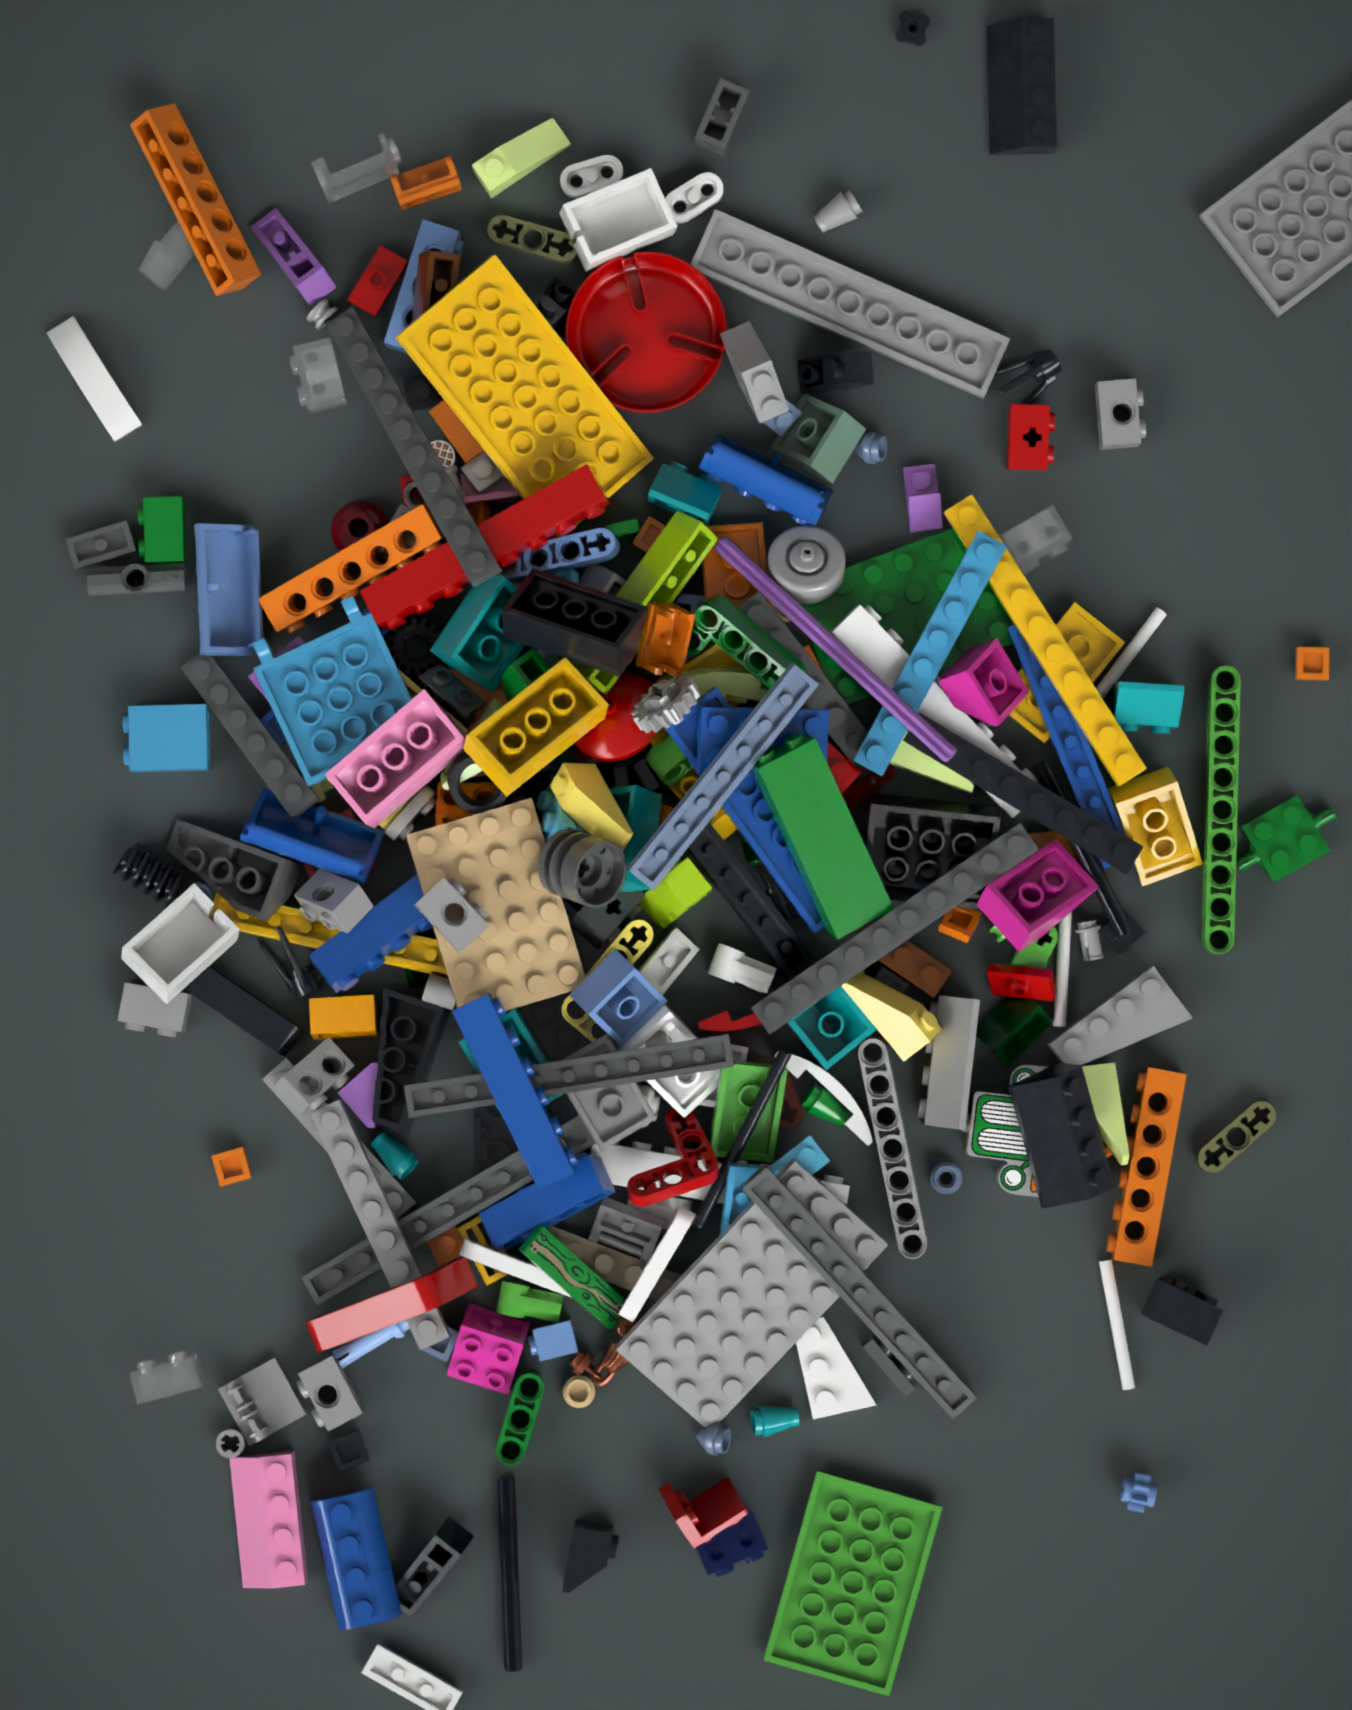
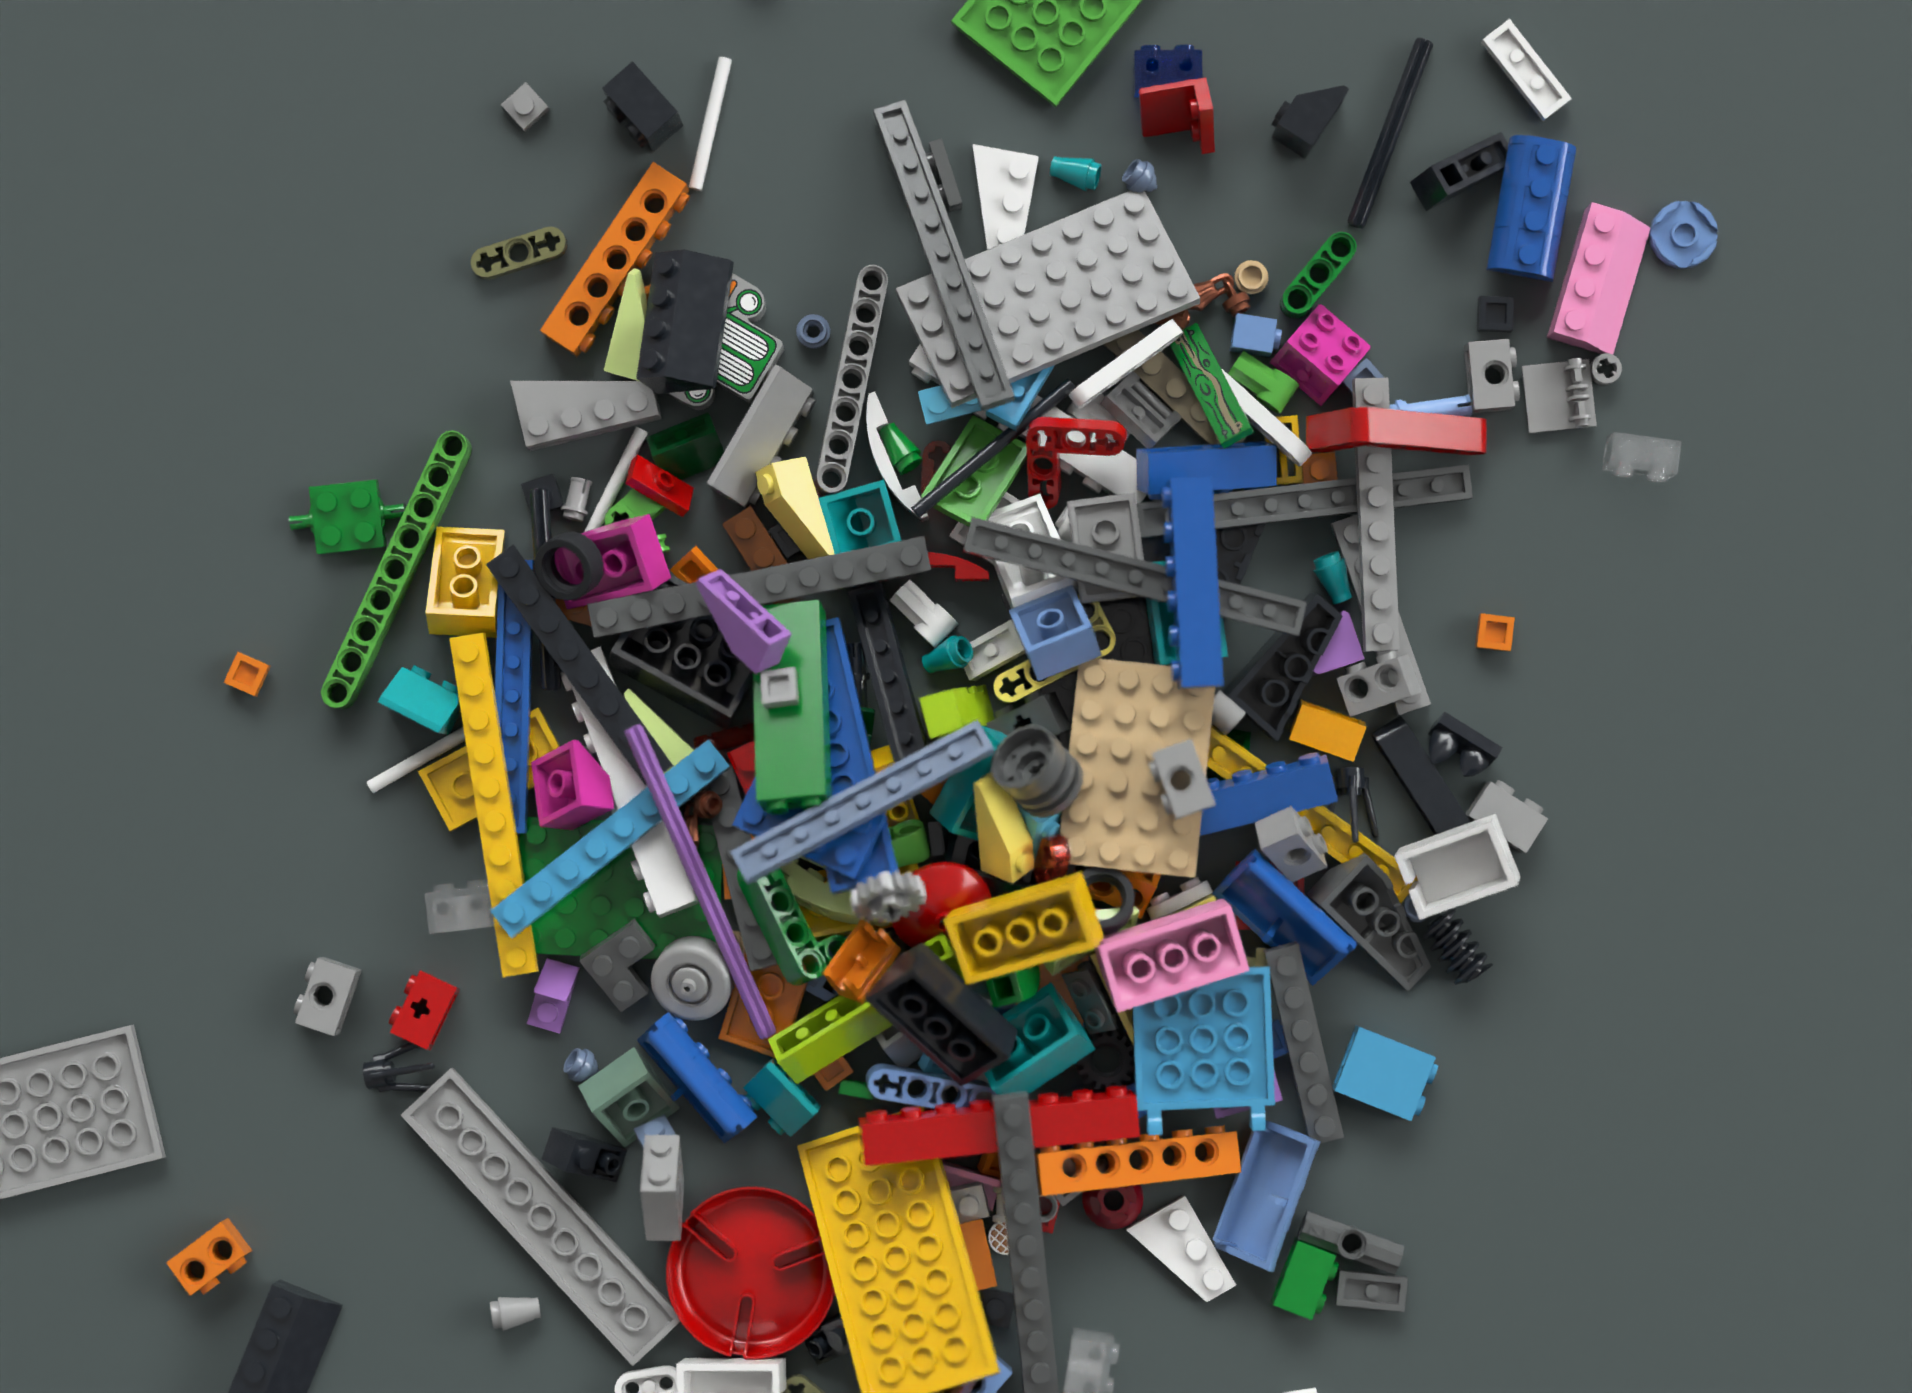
camera: 155 degrees left, 0 degrees up
none -> orange brick [166,1218,252,1296]
none -> light grey plate [501,82,550,132]
none -> black tyre [535,531,604,601]
none -> dark grey plate [579,919,655,1012]
none -> copper piece [683,791,722,849]
none -> medium lavender slope [696,569,792,674]
none -> light grey plate [760,667,799,709]
none -> teal cone [922,636,973,673]
none -> clear red beam [1034,834,1071,885]
none -> white wing [1126,1195,1236,1302]
none -> black tile [1428,711,1503,777]
none -> medium blue tile [1649,201,1718,269]

